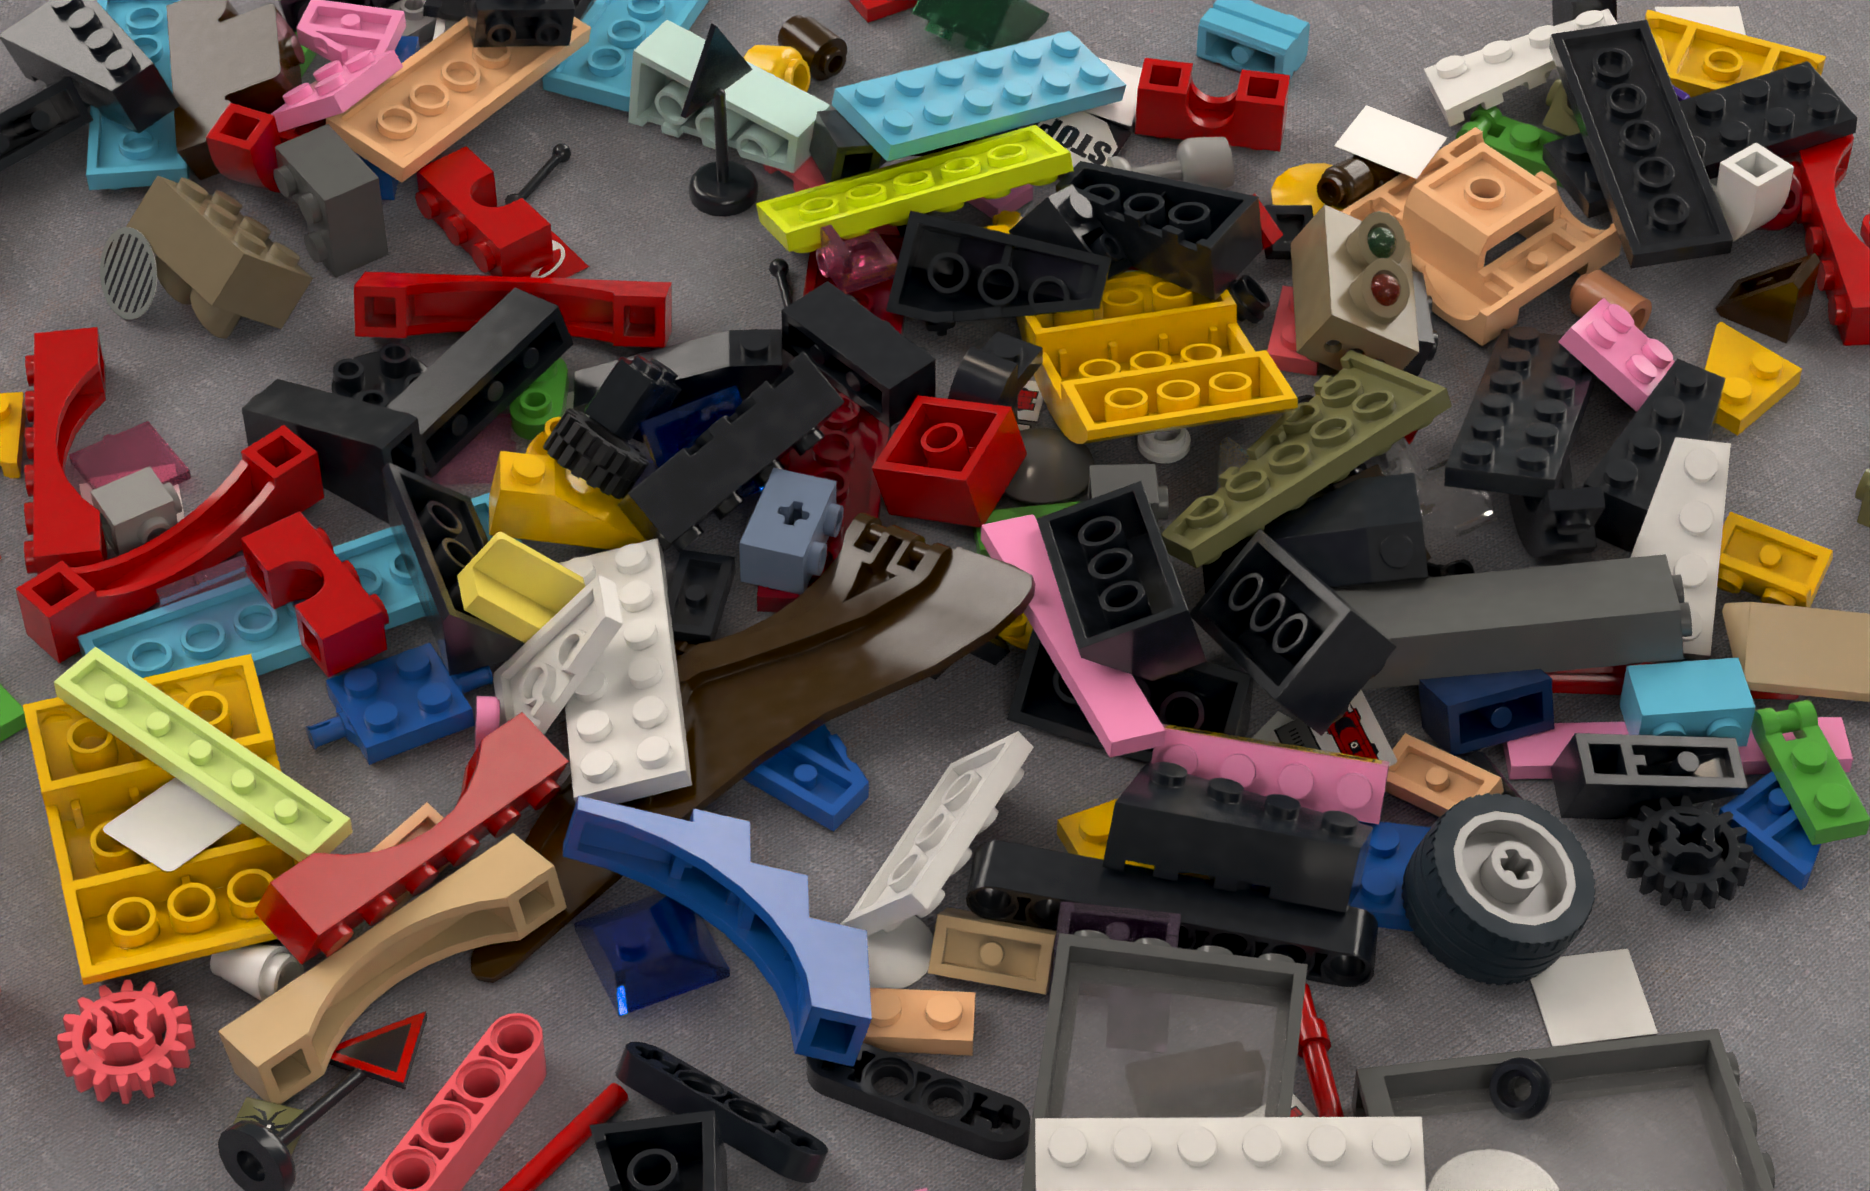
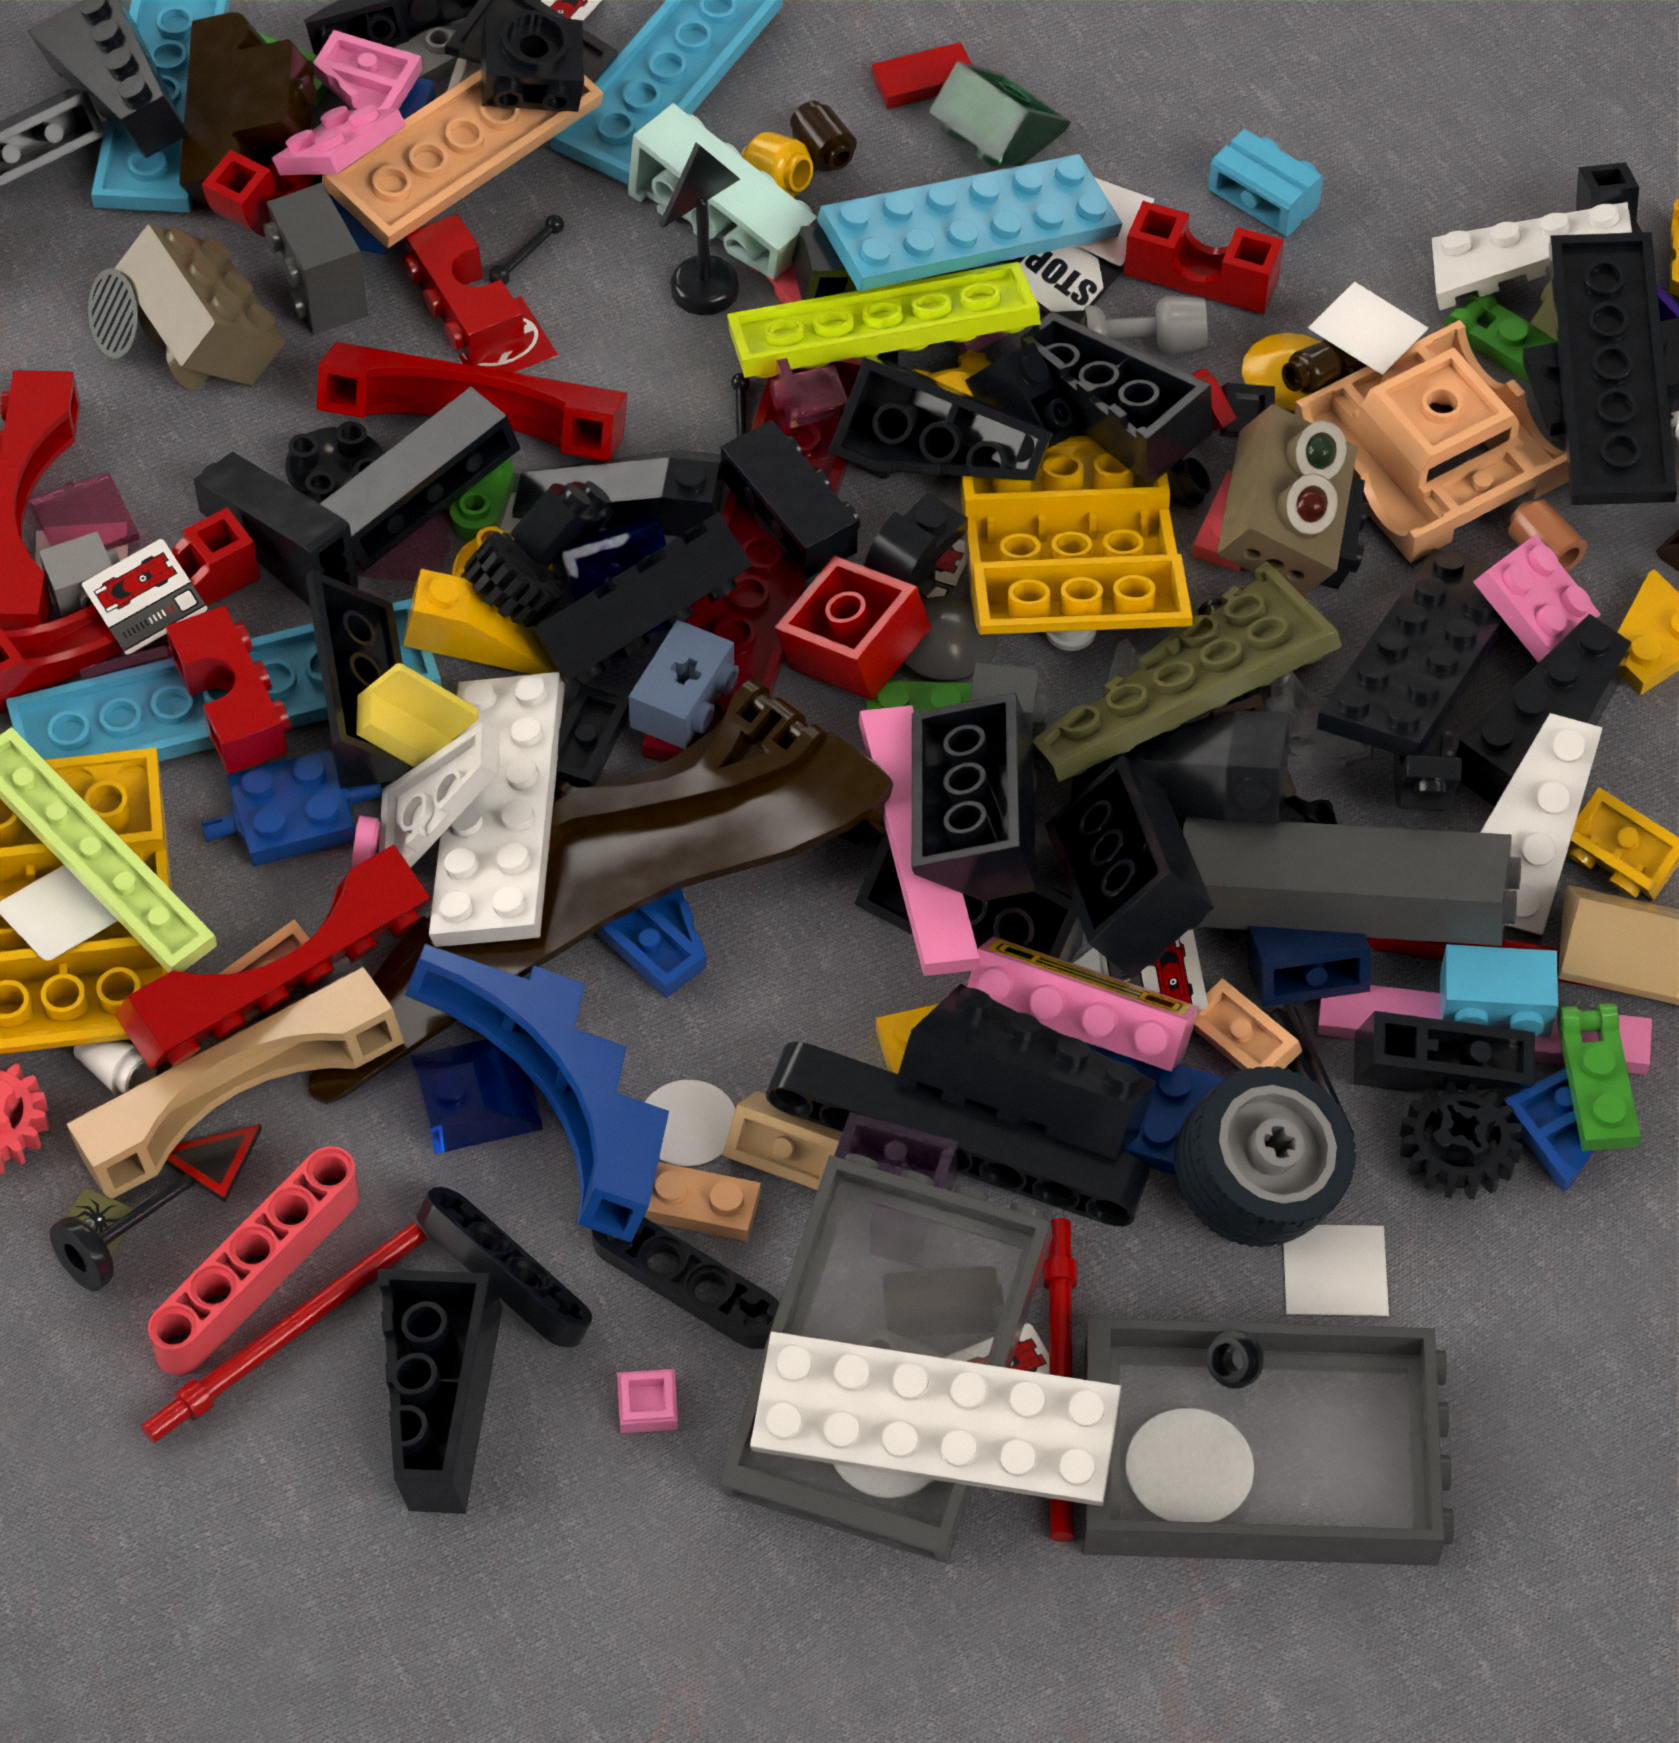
camera: 10 degrees right, 10 degrees up
white plate [843,731,1034,936] -> none
none -> sticker [82,539,207,655]

